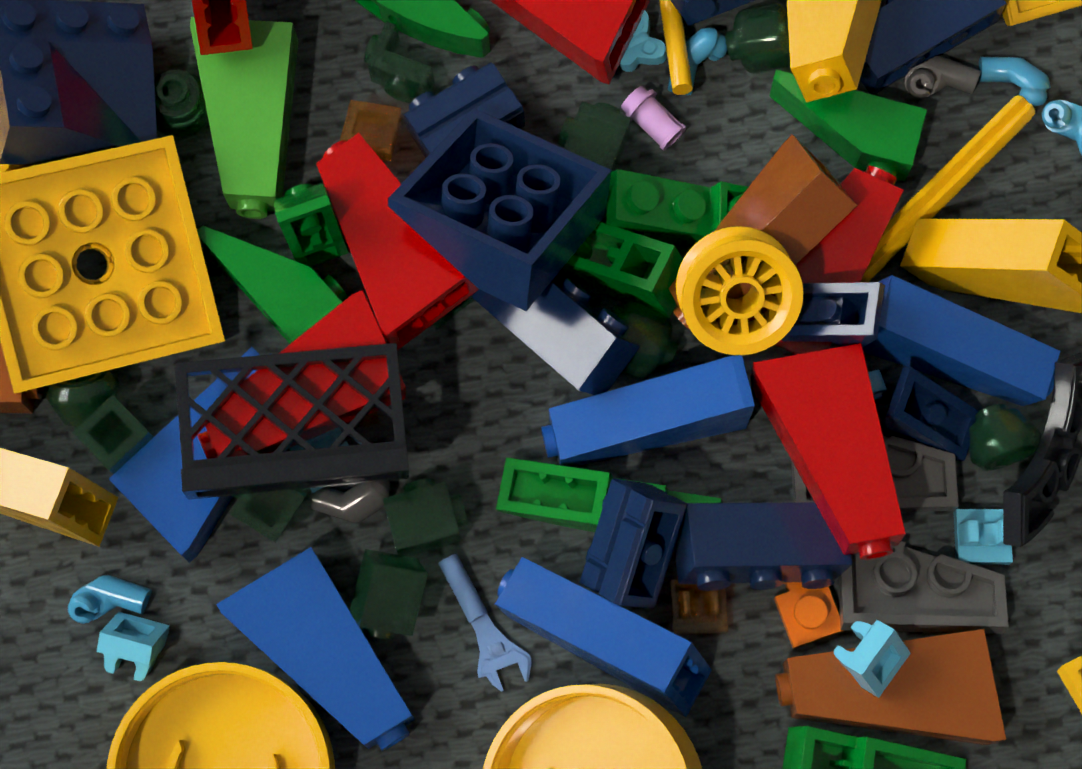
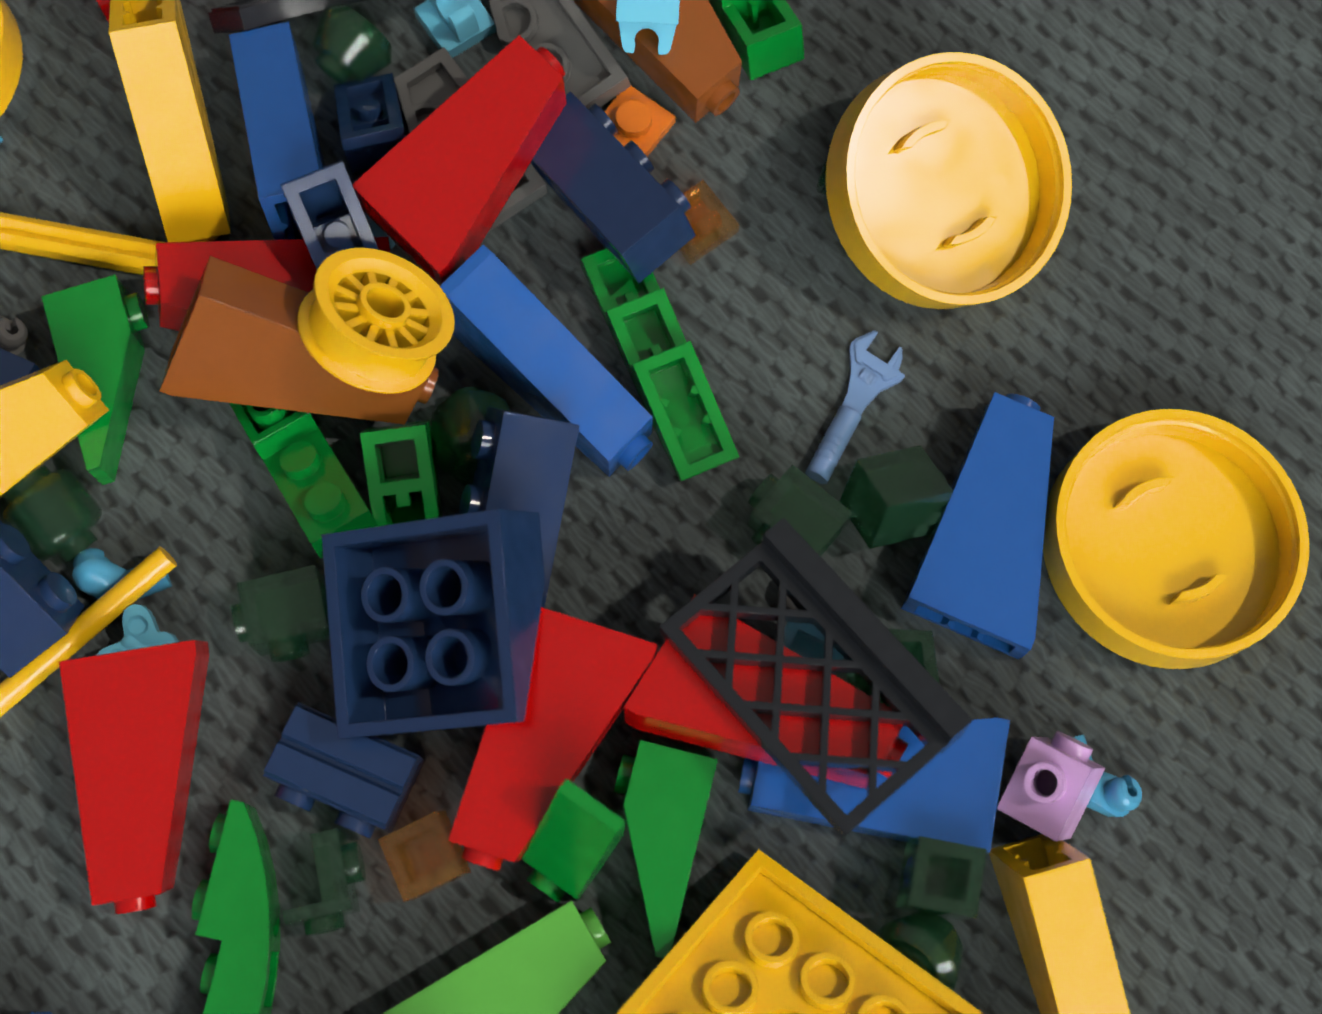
camera: 130 degrees left, 0 degrees up
medium azure tile [96,611,170,681] -> none
blue slope [495,557,712,717] -> none
dark blue brick [580,478,688,609] -> none
lavender pin [621,86,687,151] -> none
none -> lavender brick [997,731,1105,841]

